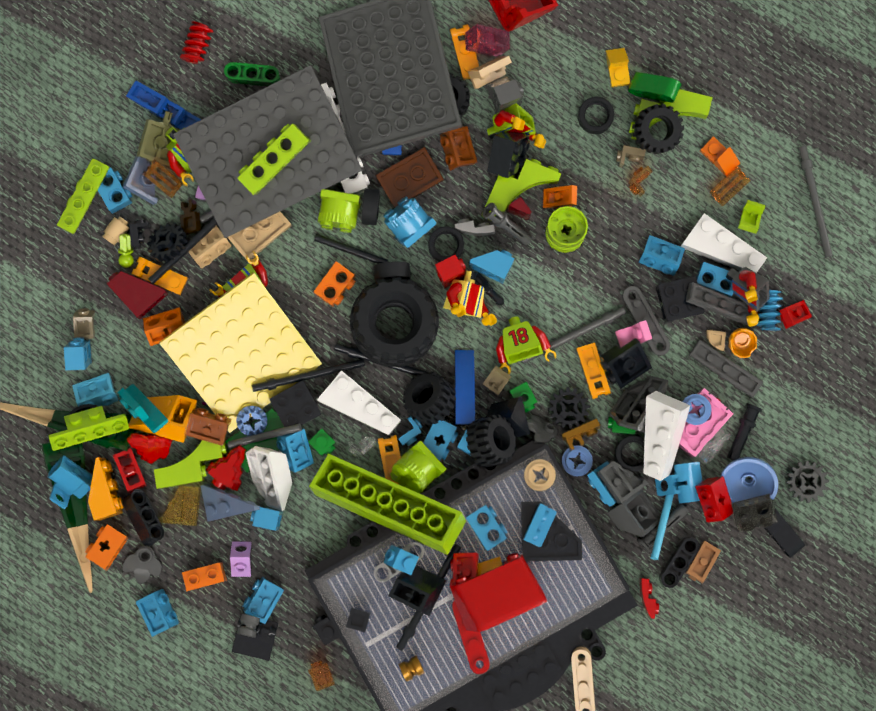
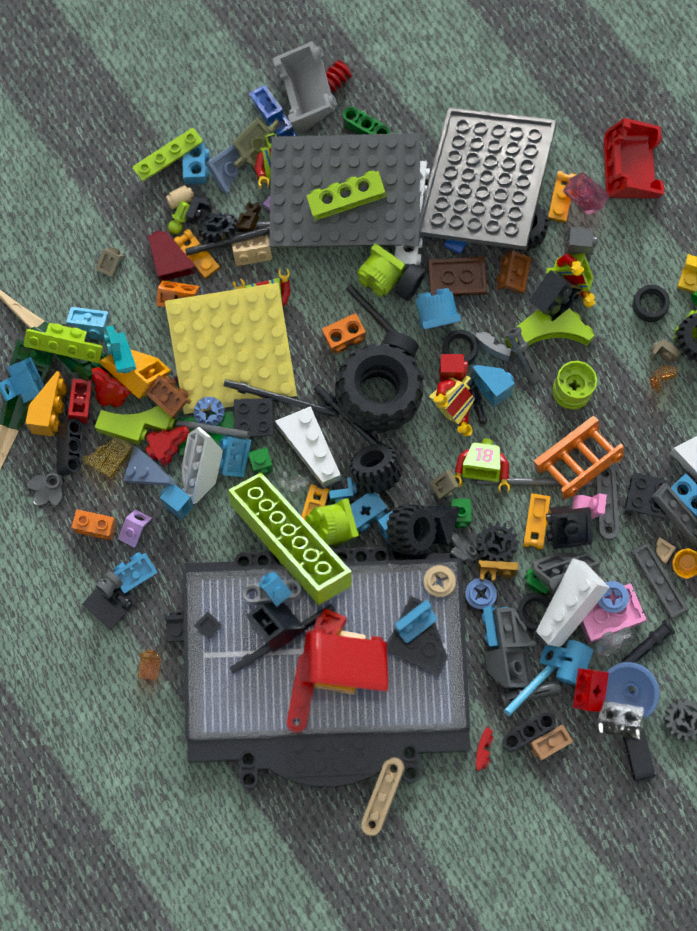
camera: 30 degrees right, 10 degrees down
dark azure brick [64,337,92,370] -> none
orange brick [85,524,128,571] -> none
dark azure bracket [136,589,179,637] -> none
clear orange tile [142,160,183,198] -> none
tan wing [227,212,292,260] -> none
pearl gold wheel [398,655,425,682] -> none
blue slope [455,350,475,425] -> none
dark azure brick [465,505,508,551] -> none
tan bracket [468,56,512,89] -> none
dark red slope [507,197,532,220] -> none
orange slope [543,185,577,208] -> none
dark azure bracket [639,235,685,276] -> none
none -> light grey windscreen [273,41,337,133]
none -> orange fence [534,415,624,500]

